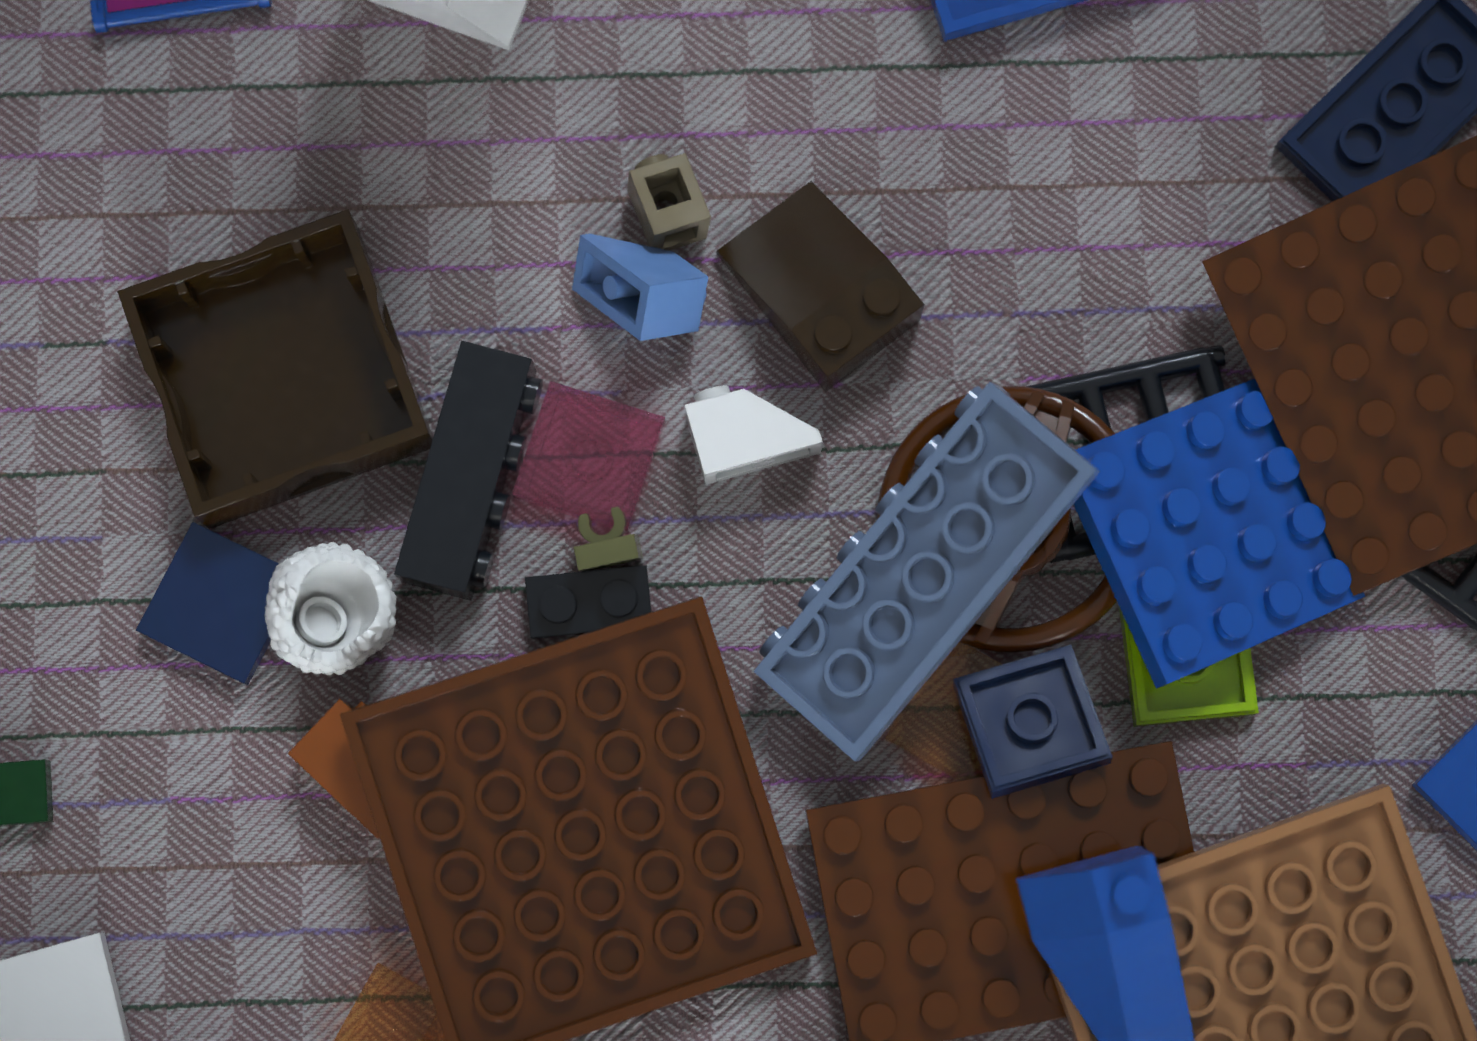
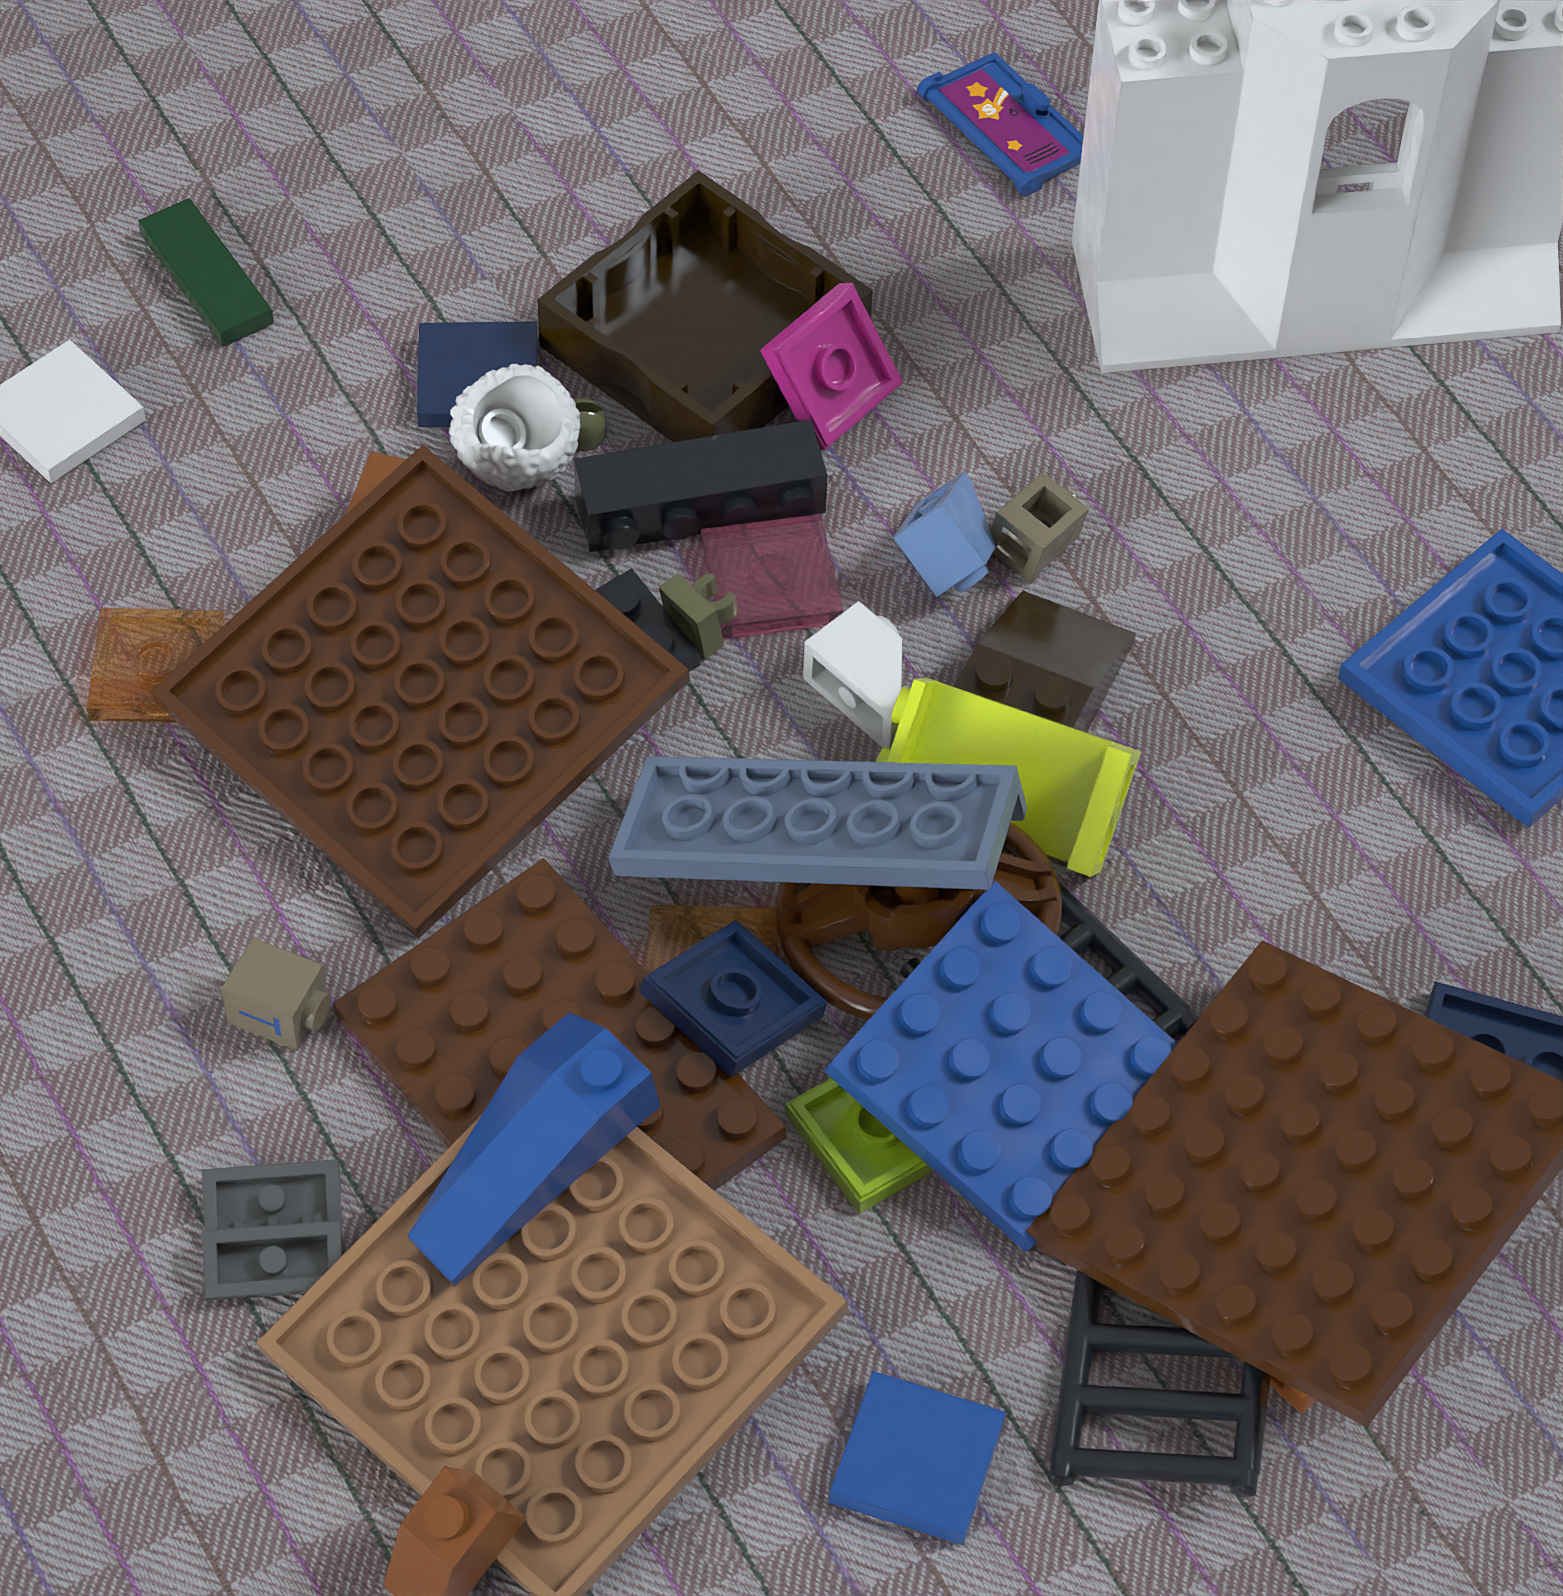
camera: 60 degrees right, 25 degrees down
none -> olive hinge [574,398,607,451]
none -> dark pink tile [760,283,903,450]
none -> neon yellow panel [876,677,1141,877]

